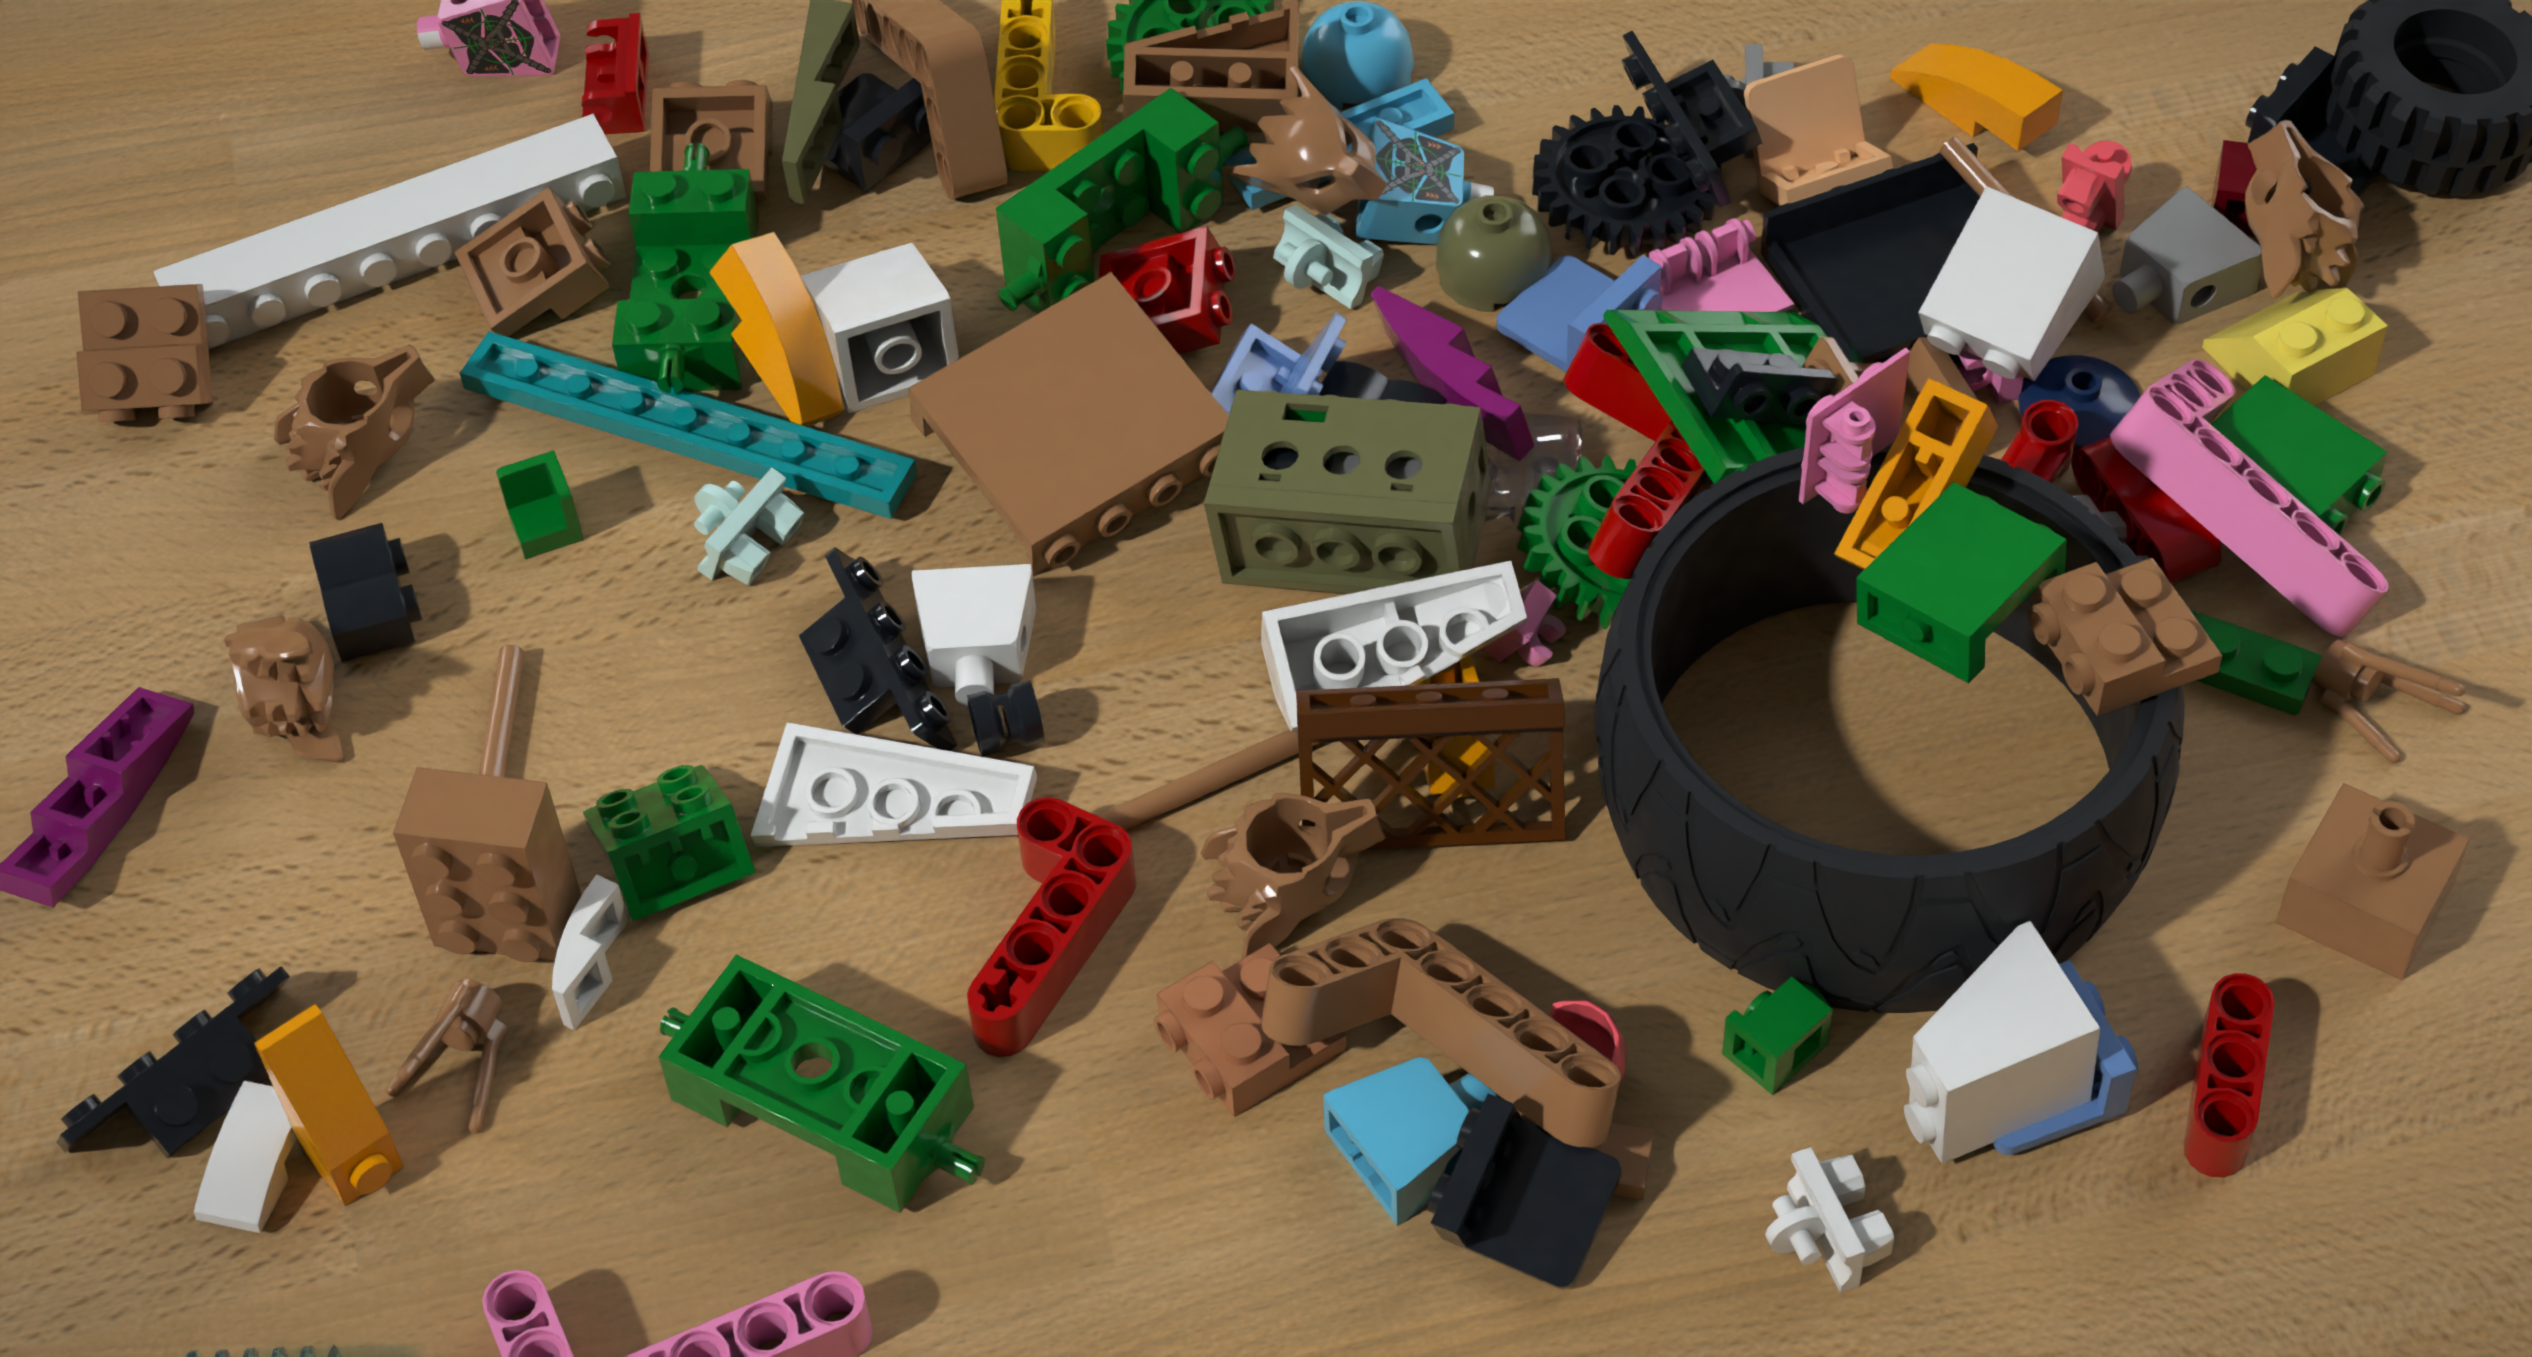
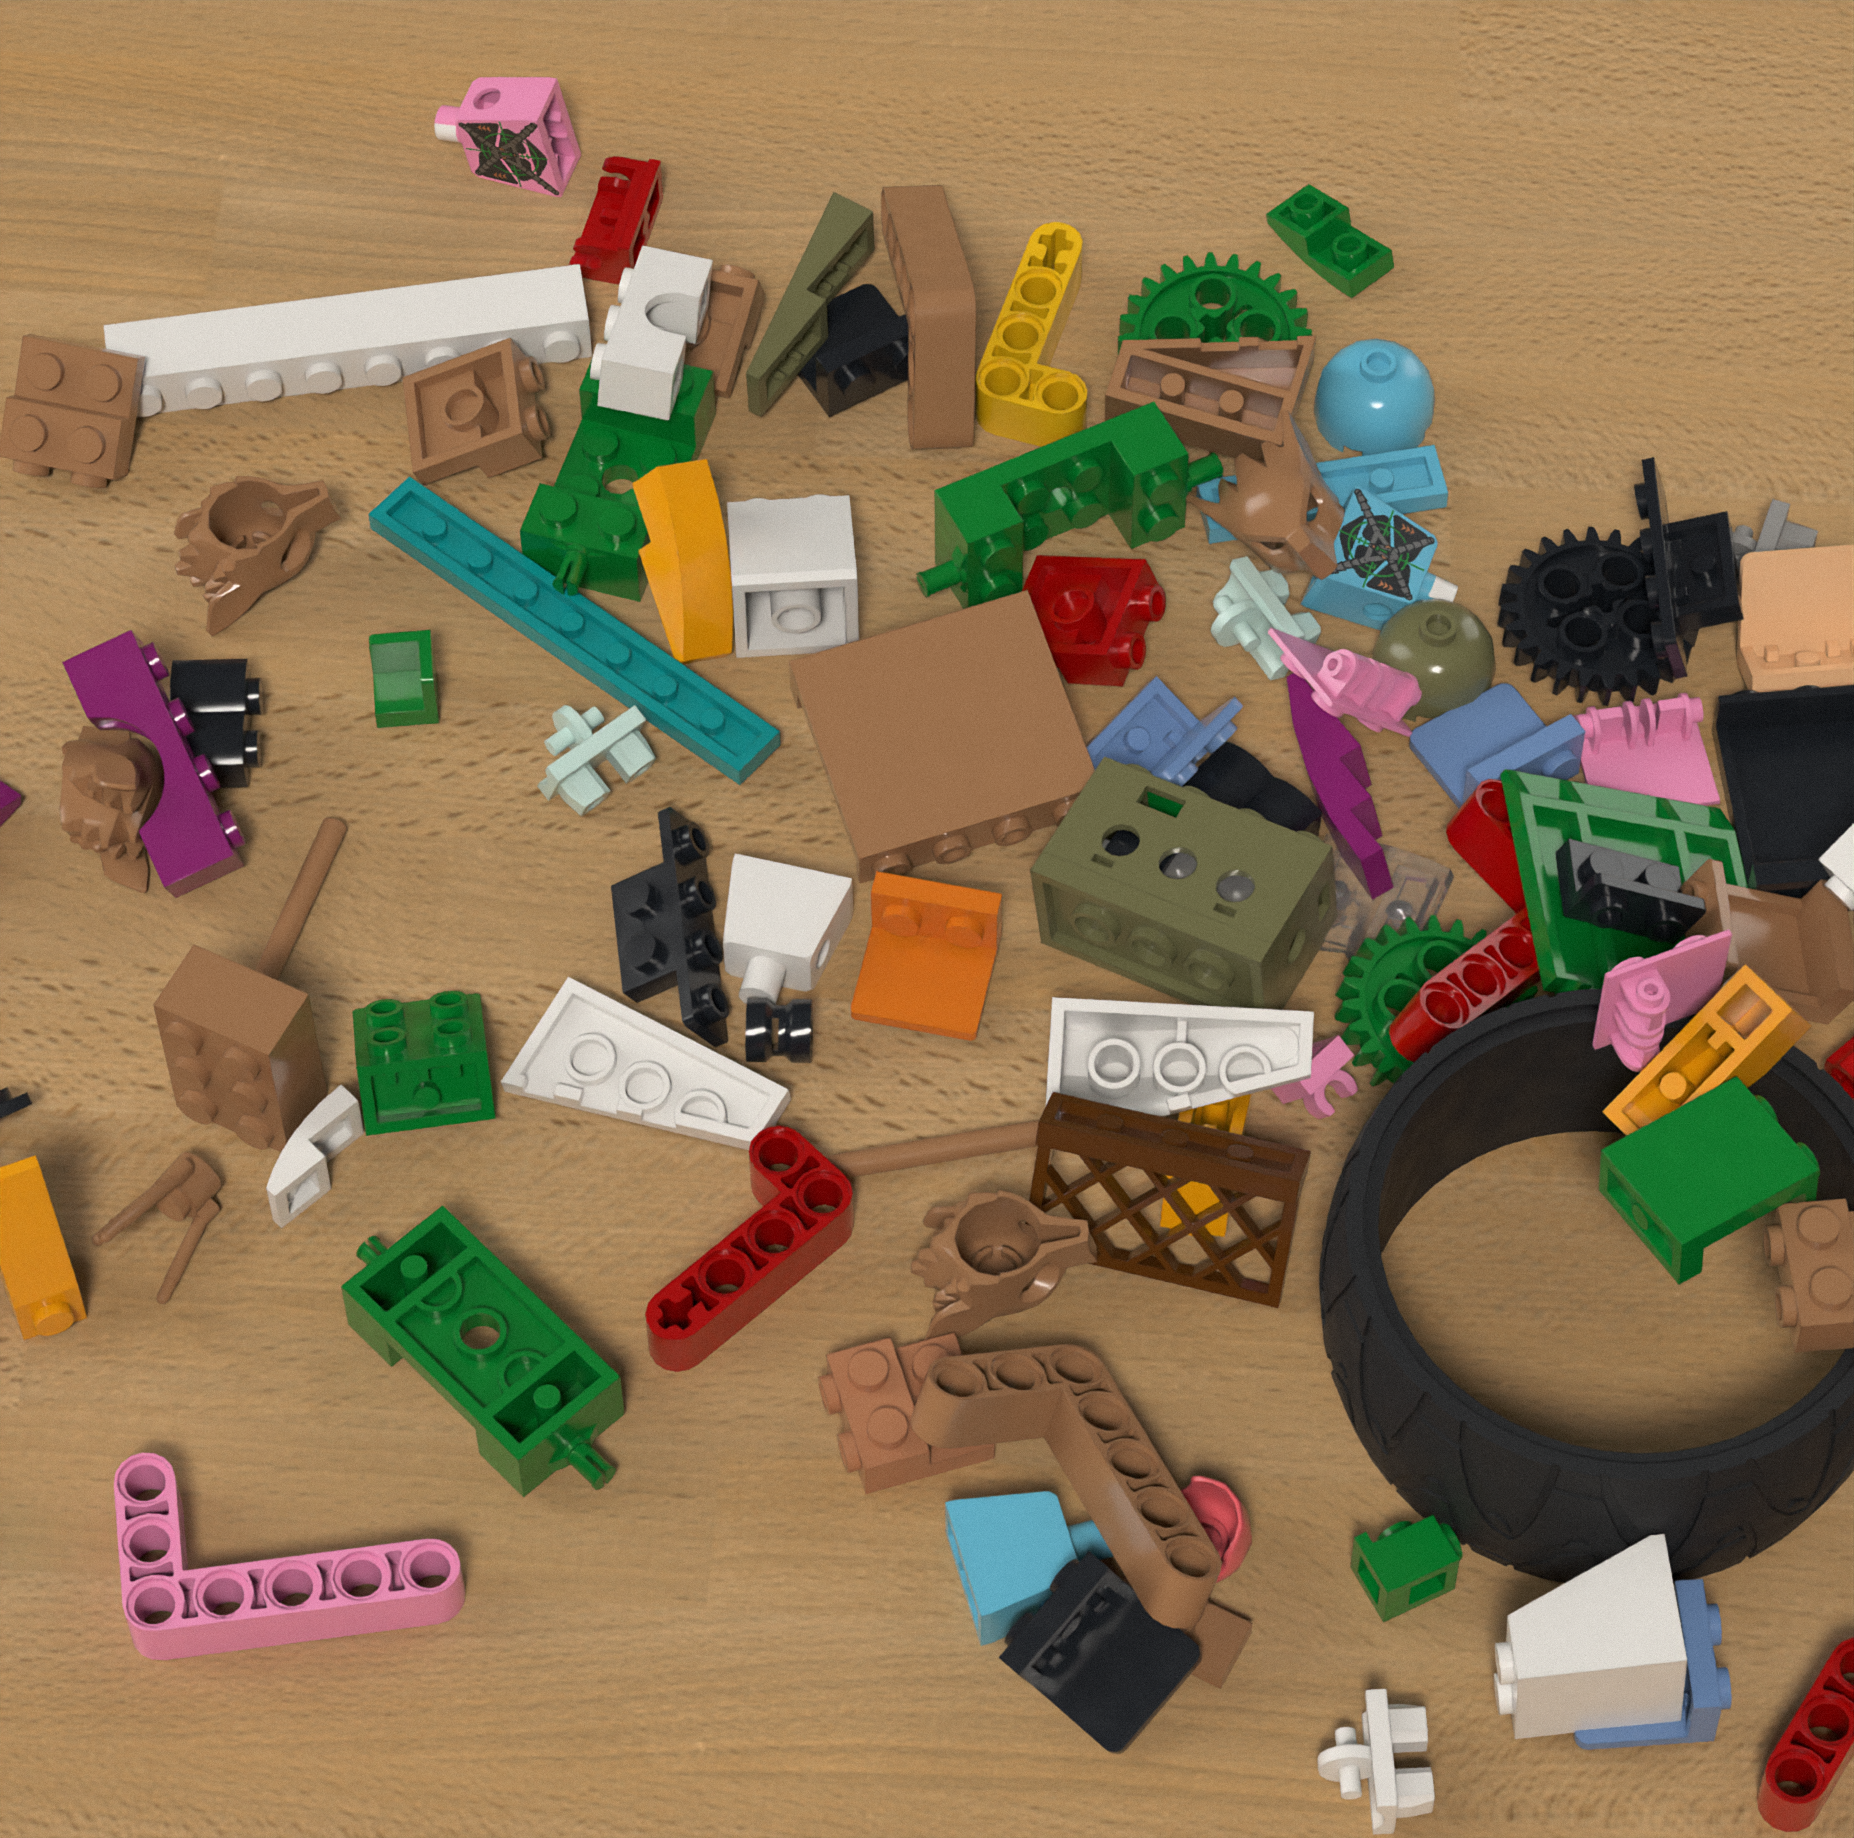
camera: 15 degrees right, 5 degrees up
none -> magenta arch [62,630,246,898]
none -> white arch [590,246,713,420]
none -> orange bracket [851,871,1002,1041]
none -> bright pink hinge [1268,628,1422,737]

